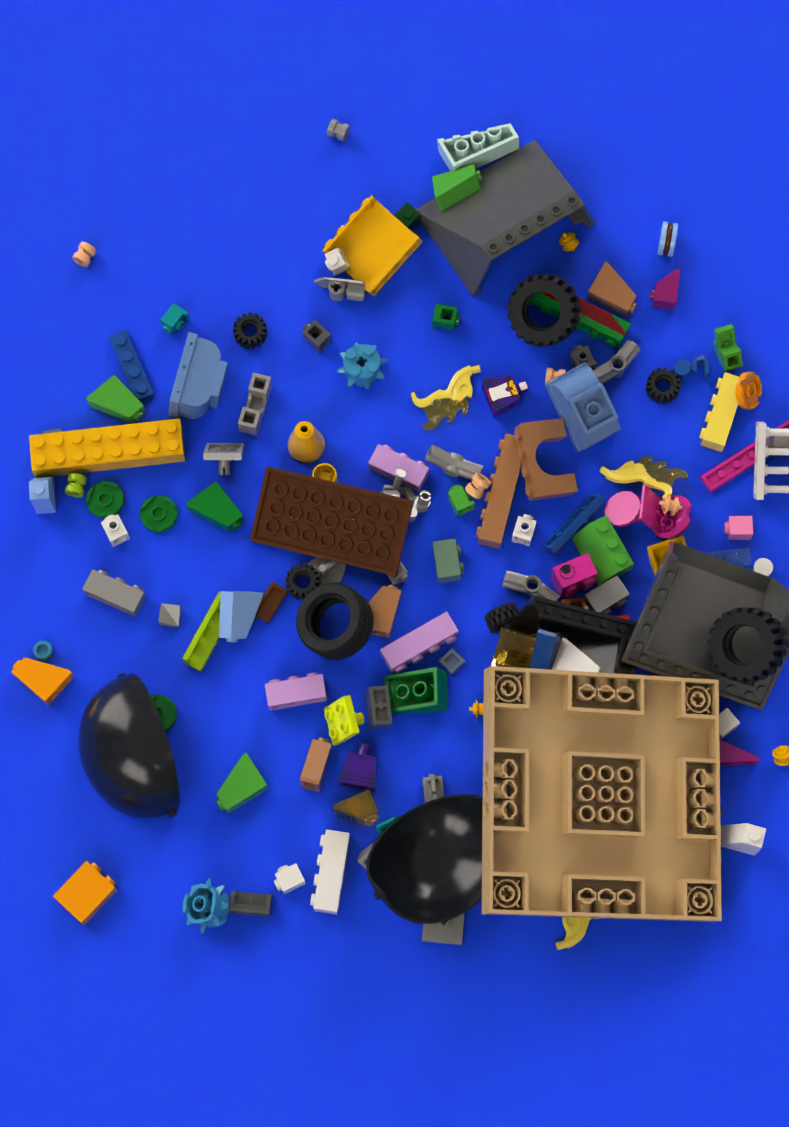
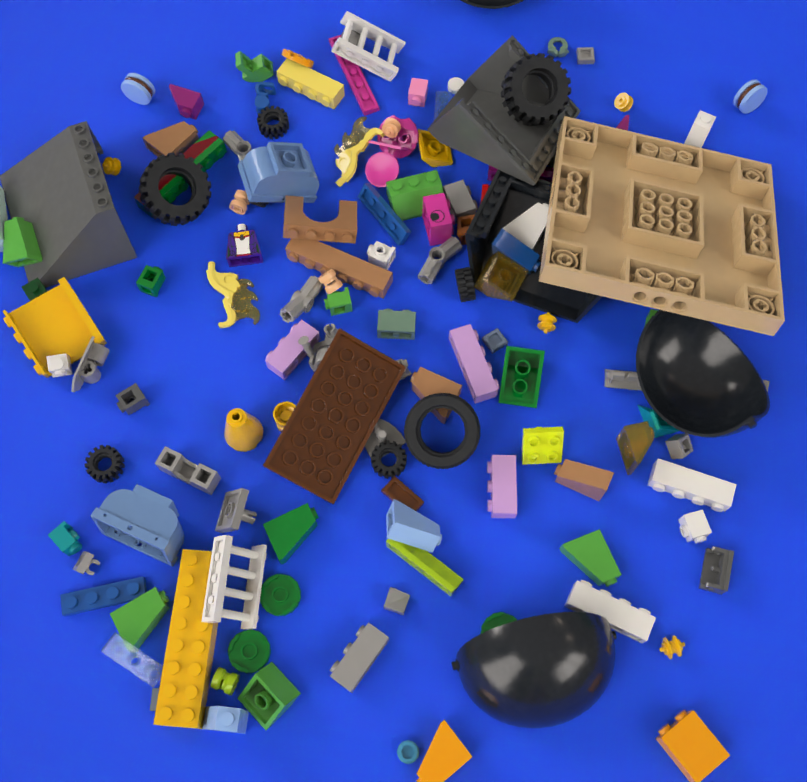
camera: 80 degrees left, 5 degrees down
white brick [101,514,130,547] -> none
dark azure brick [183,878,229,933] -> none
dark azure brick [337,342,387,389] -> none
dark purple torso [338,743,377,792] -> none
dark grey hinge [365,686,393,730] -> none
dark grey brick [569,345,597,370] -> none
none -> light grey tile [73,551,100,575]
none -> clear light blue tile [101,632,163,688]
none -> white fence [201,535,267,630]
none -> bright green slope [237,662,301,730]
none -> white brick [564,580,656,643]
none -> yellow wheel [659,635,685,659]

